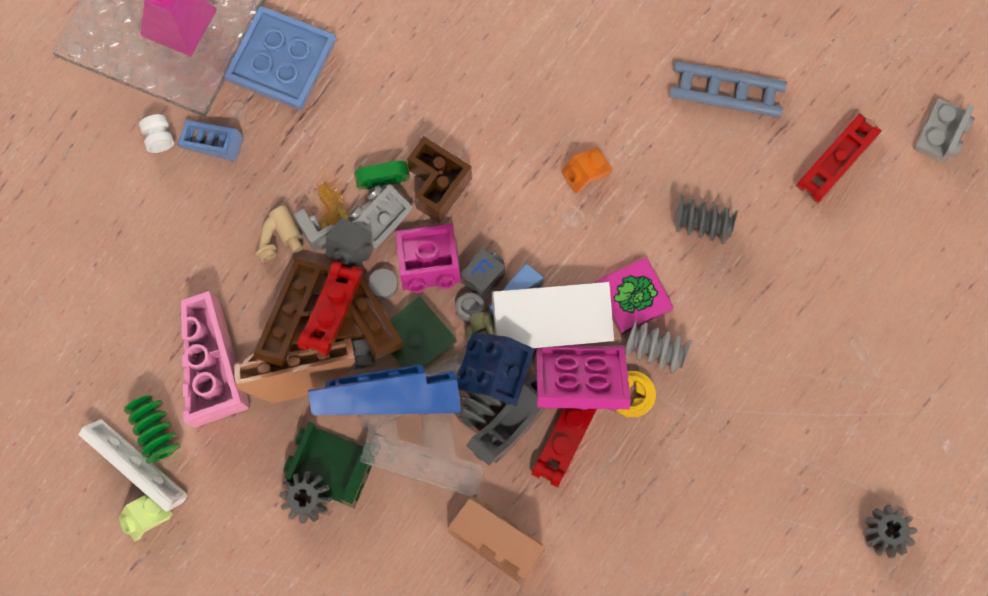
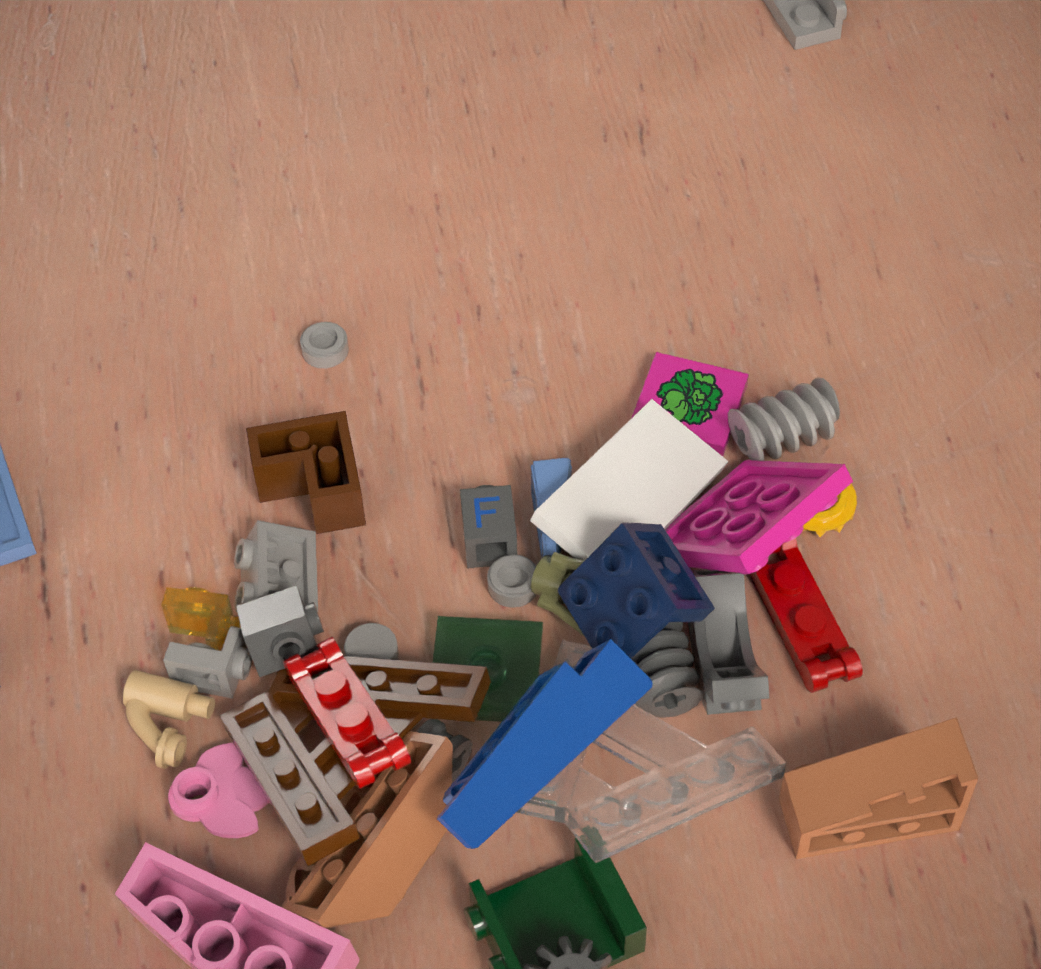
camera: 45 degrees left, 20 degrees down
green beam [354,161,410,189] -> none
dark pink plate [395,224,461,293] -> none
orange bracket [561,147,613,193] -> none
sand blue bar [669,61,787,118] -> none
dark grey piece [674,195,738,244] -> none
red plate [796,113,882,204] -> none
none -> bright pink plate [168,743,269,838]
none -> light grey tile [300,322,349,368]

